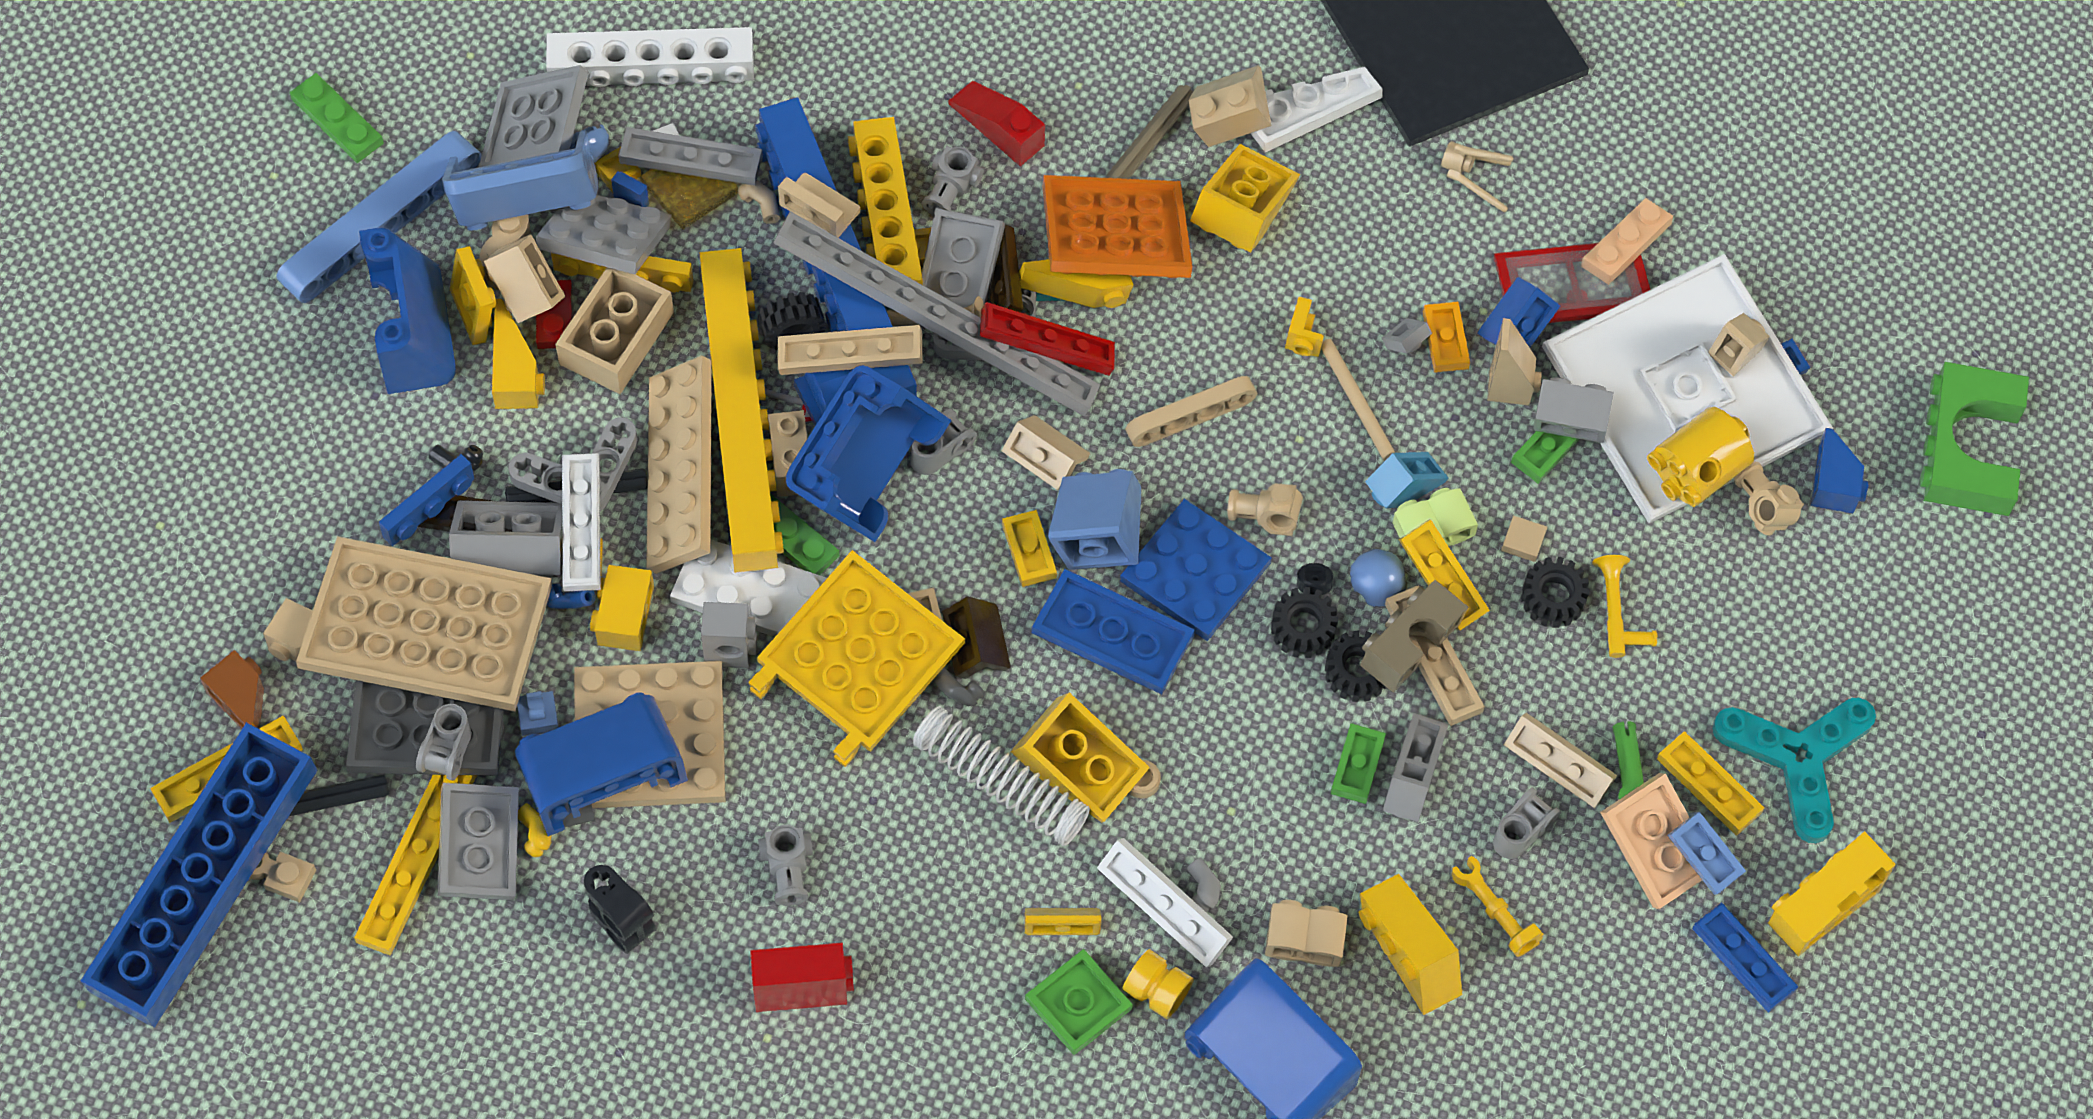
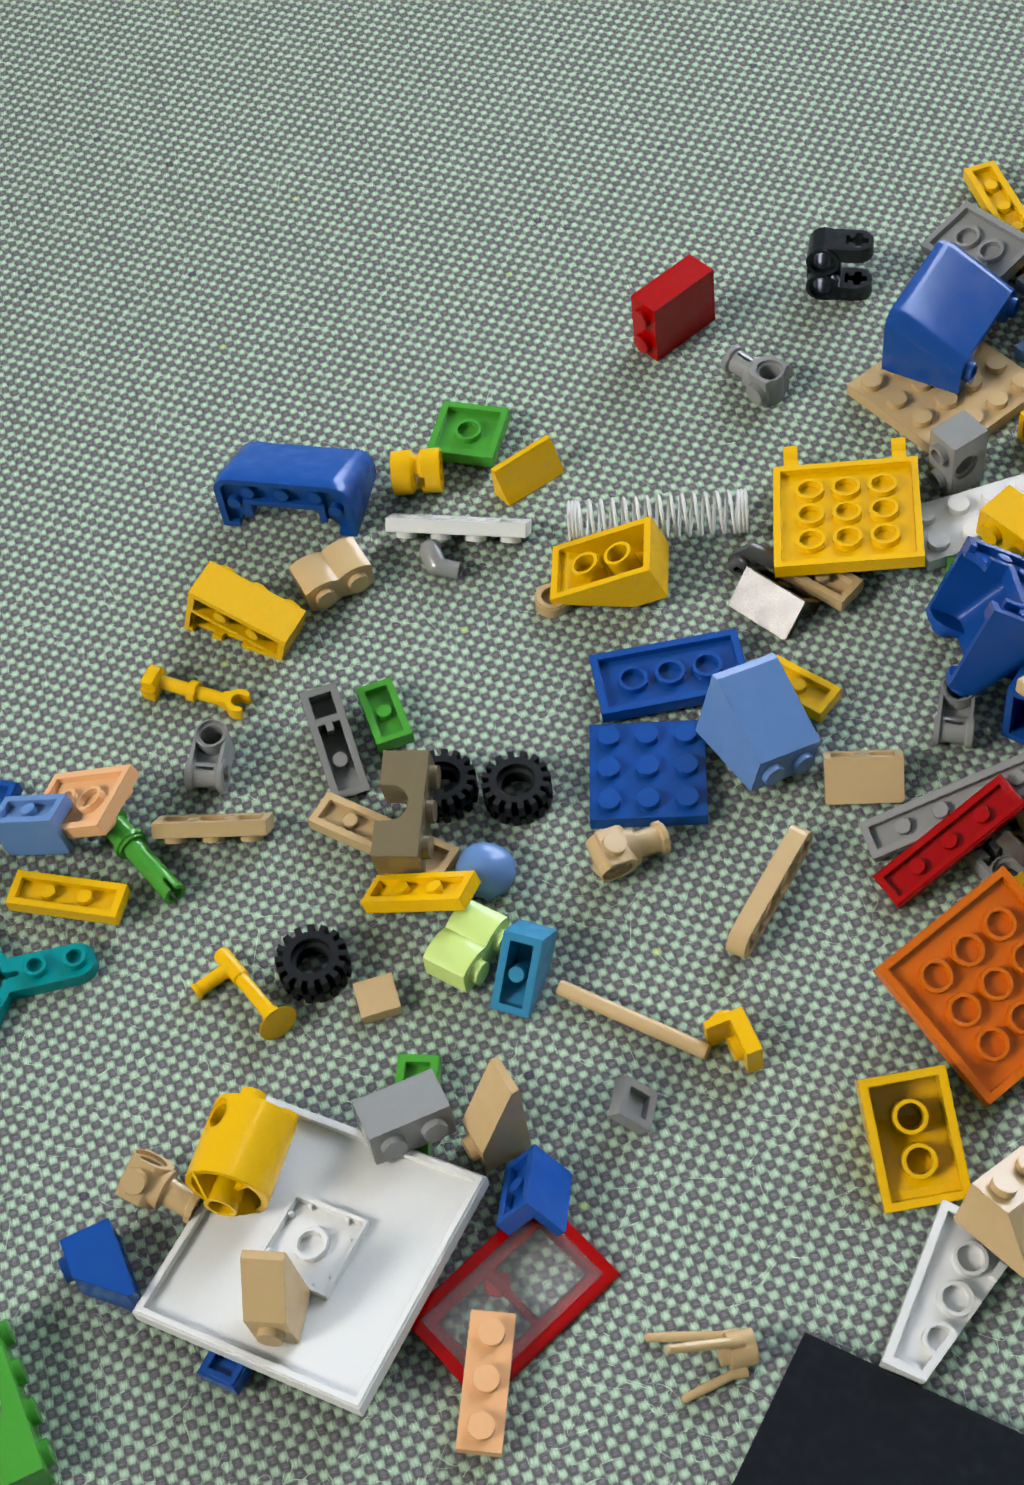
camera: 155 degrees right, 10 degrees down
black tile [1297,563,1333,595] -> none
light orange plate [1422,302,1470,373] -> none

